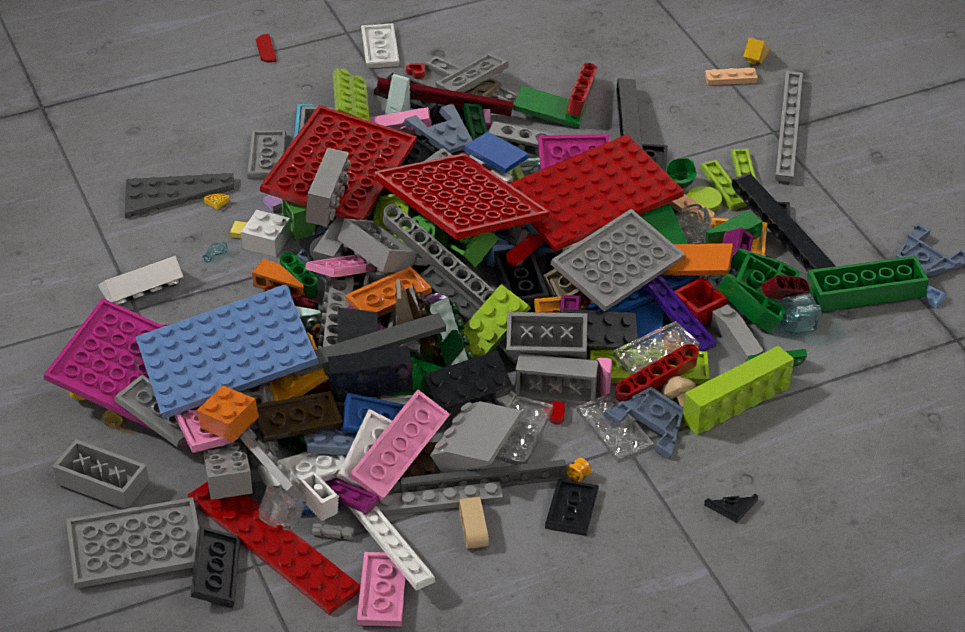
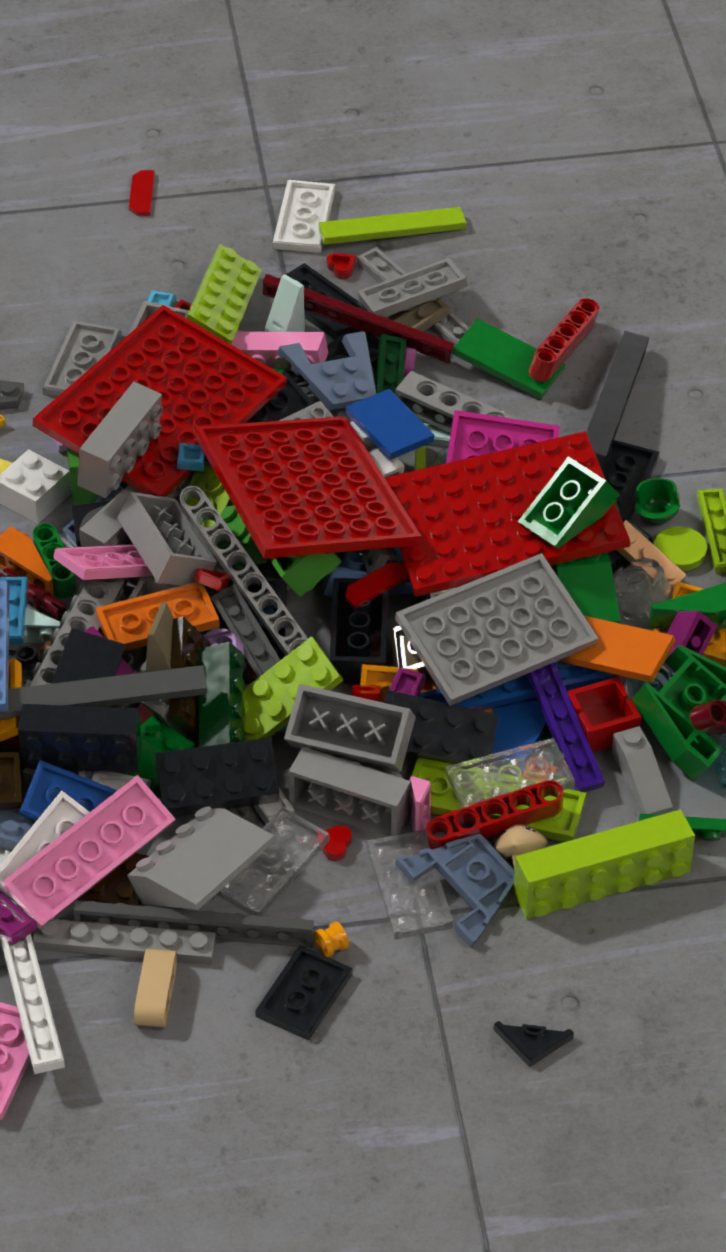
camera: 15 degrees right, 5 degrees up
none -> dark azure tile [177,443,205,471]
none -> red tile [194,568,230,591]
none -> lime tile [318,207,466,245]
none -> green slope [518,456,619,548]

